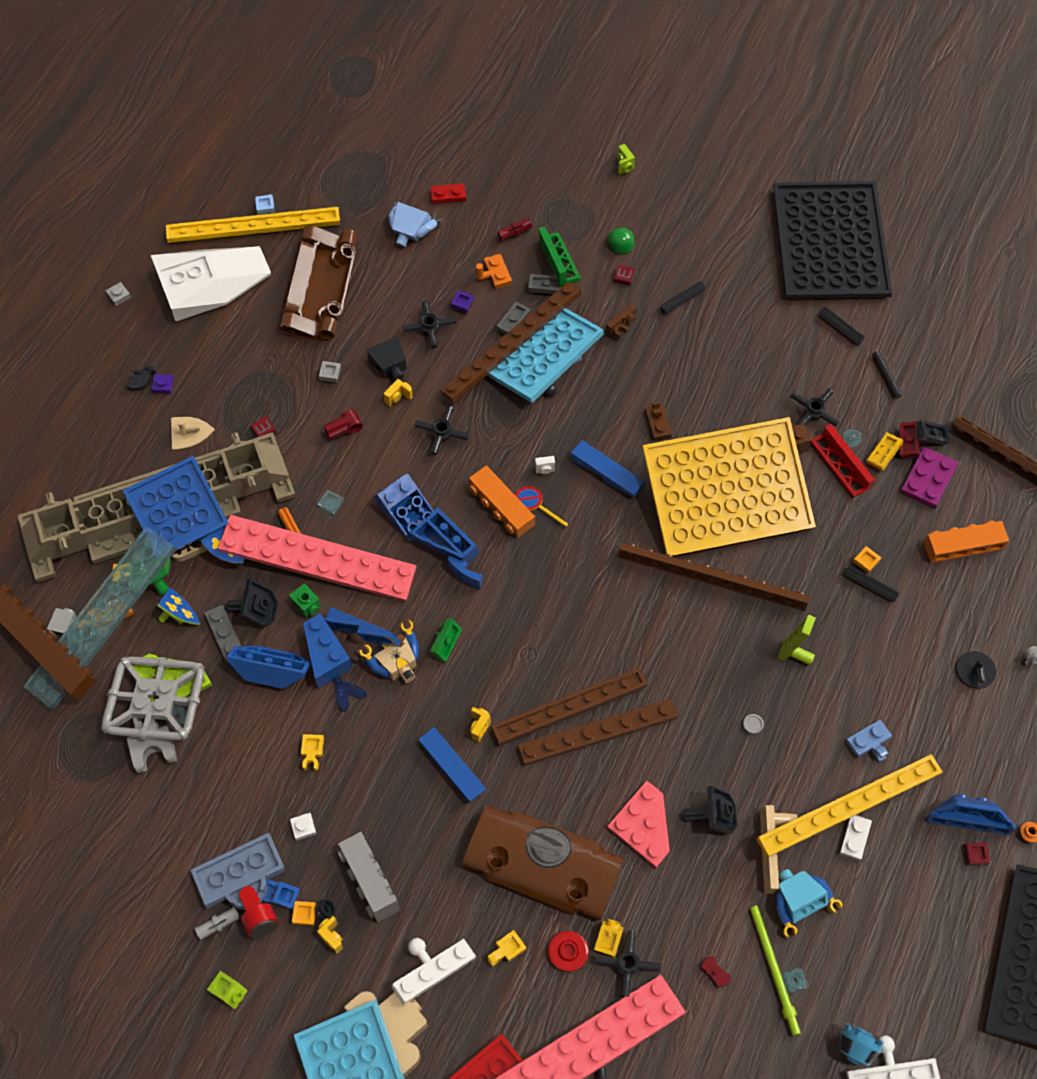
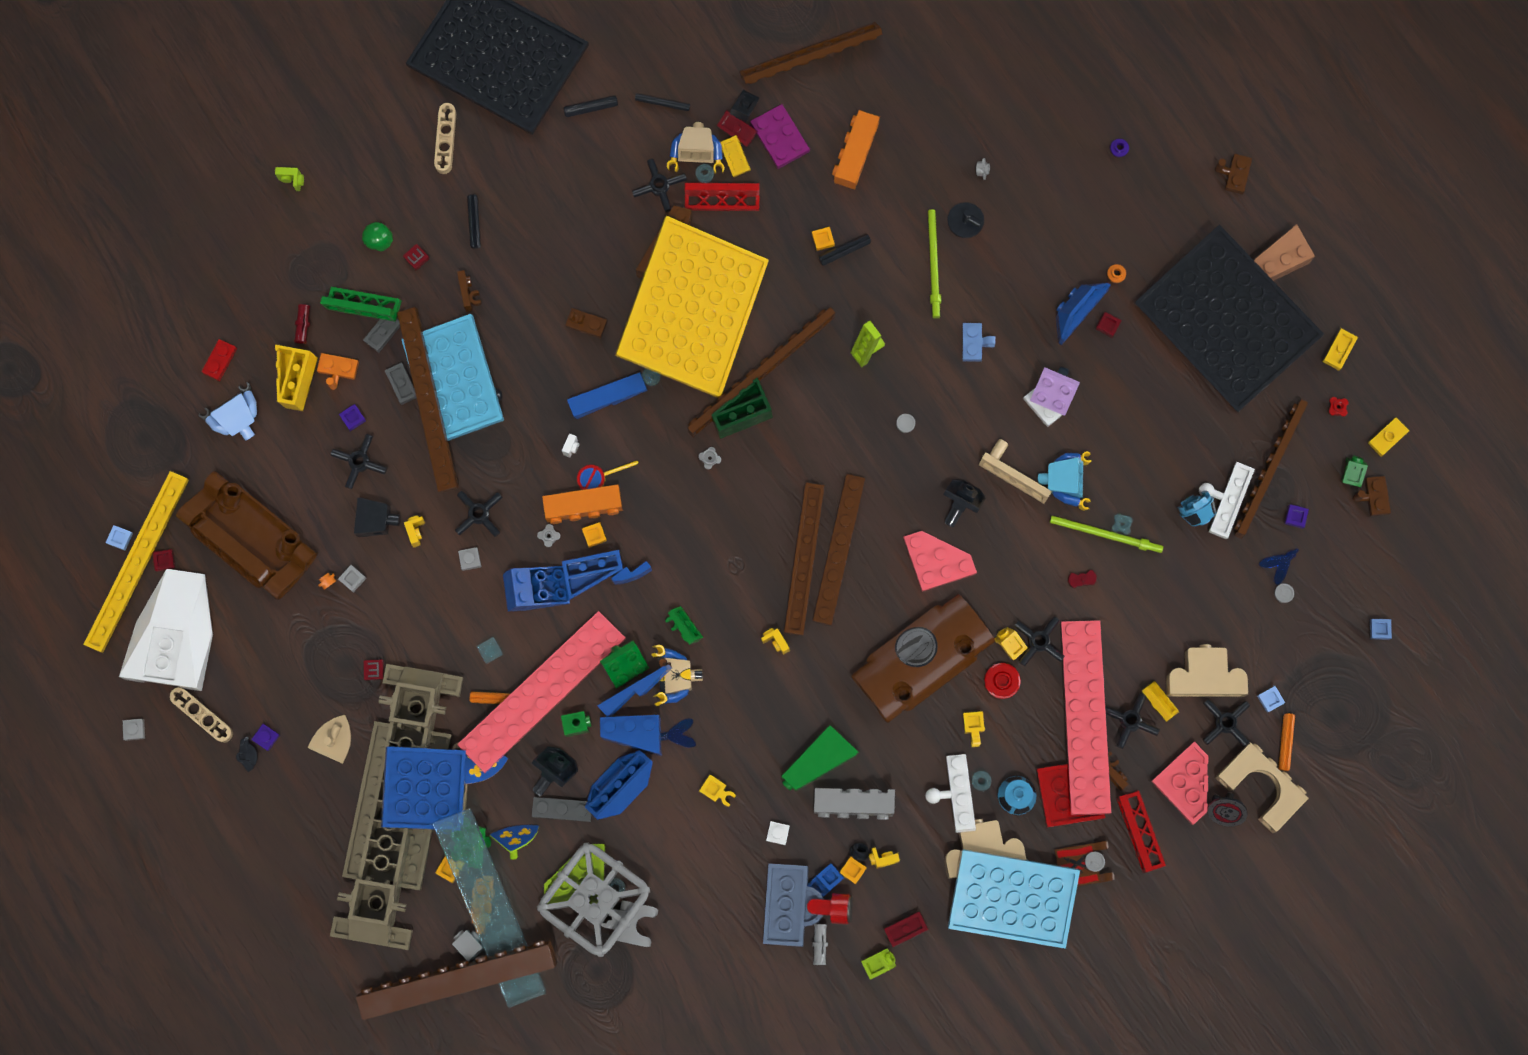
camera: 60 degrees left, 15 degrees up
dark red piece [323,409,363,440] -> none
blue slope [418,727,486,804] -> none
yellow plate [757,754,942,858] -> none
none -> dark red tile [152,549,175,572]
none -> tan beam [170,687,233,743]
none -> yellow wedge [275,345,318,411]
none -> orange plate [318,573,337,590]
none -> tan beam [434,103,457,174]
none -> light grey plate [458,547,481,571]
none -> light grey plate [537,524,560,547]
none -> light orange plate [582,522,607,548]
none -> green plate [600,641,649,689]
none -> clear light blue plate [642,368,661,386]
none -> tan torso [667,122,724,174]
none -> light grey plate [699,447,721,469]
none -> dark green wedge [712,378,773,439]
none -> green slope [781,726,858,792]
none -> dark red plate [883,912,928,948]
none -> lime bar [928,209,941,318]
none -> clear light blue plate [972,771,991,791]
none -> dark azure cone [998,776,1037,815]
none -> lavender plate [1030,366,1080,416]

